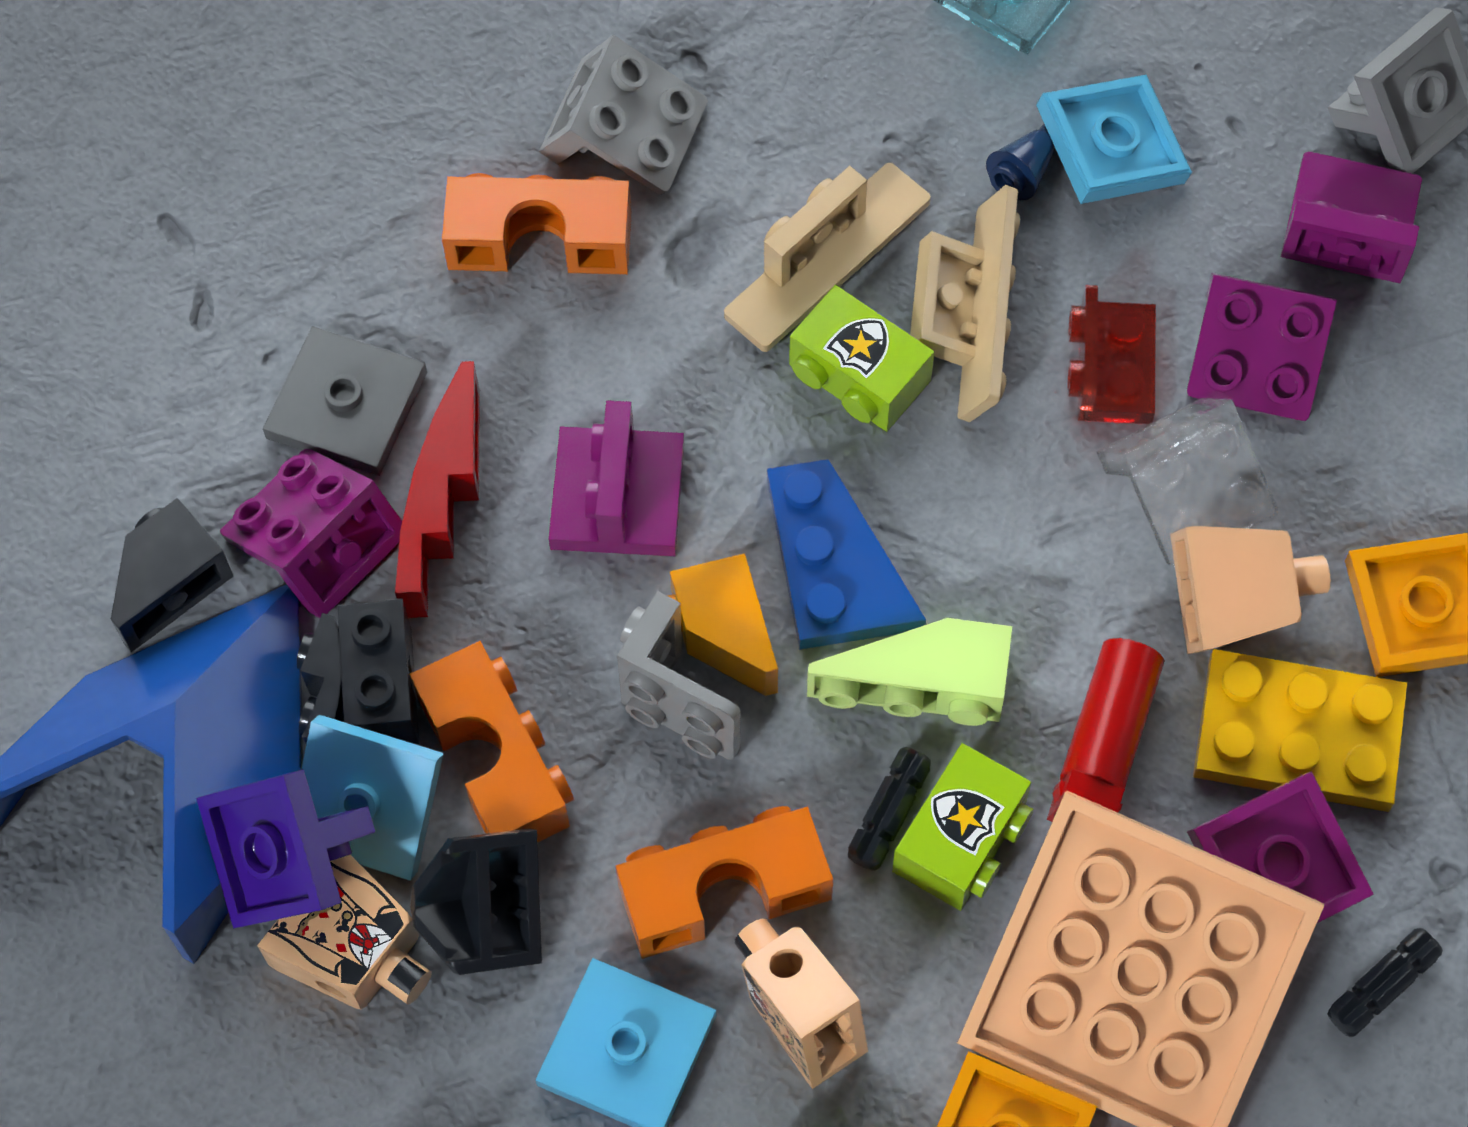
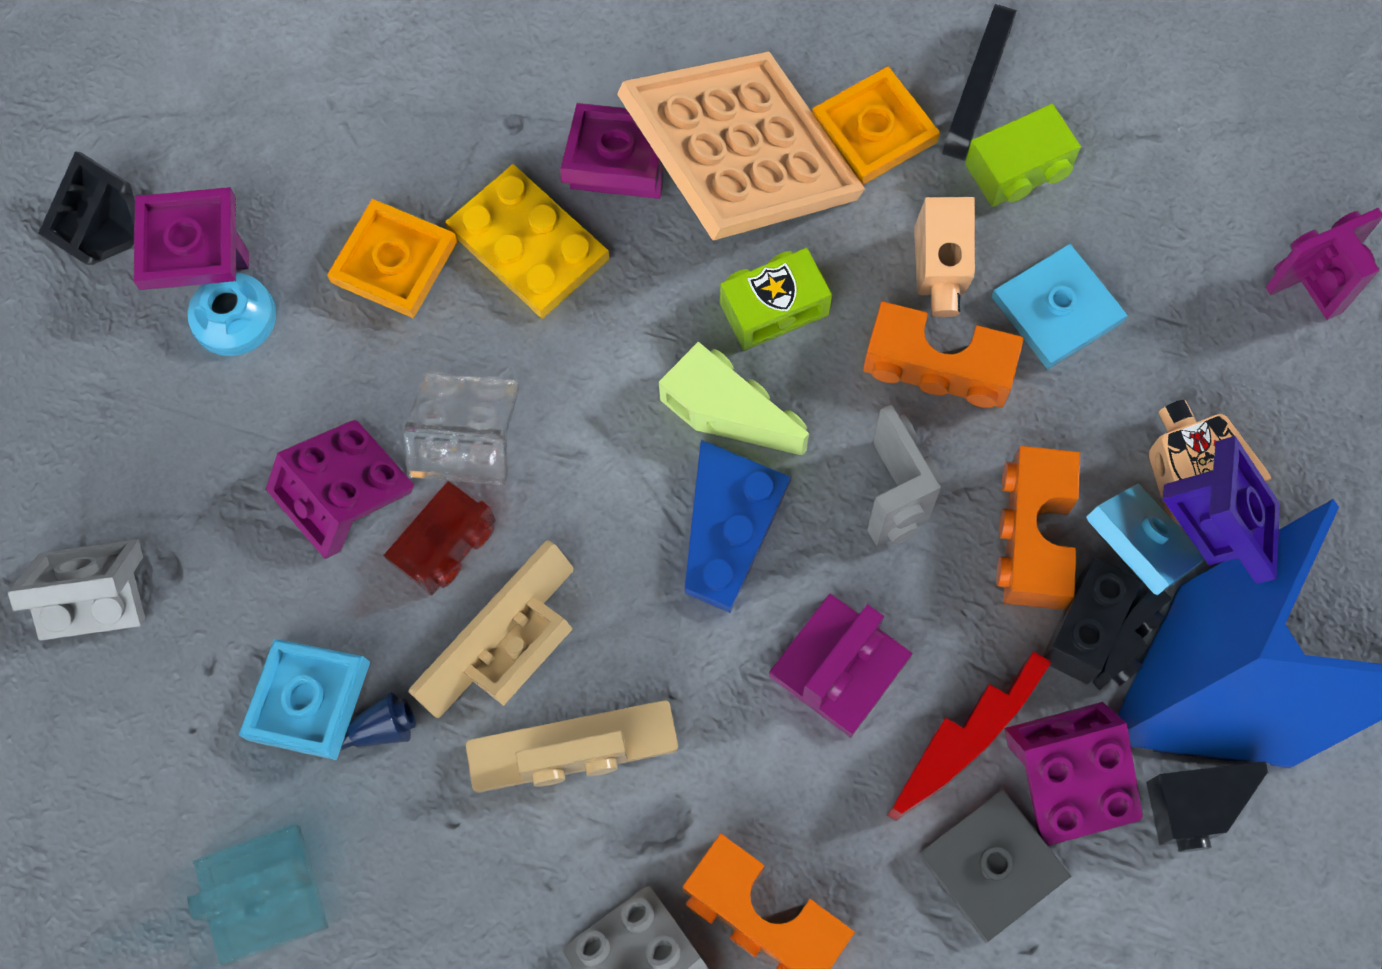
camera: 145 degrees left, 5 degrees up
black slope [410,829,542,975] -> none
light orange slope [668,553,778,696] -> none
lime brick [789,284,934,432] -> none
black axle [848,747,931,871] -> none
red piece [1046,638,1165,822] -> none
light nougat torso [1170,526,1331,654] -> none
magenta bracket [1281,151,1422,284] -> none
black axle [1327,928,1443,1037] -> none

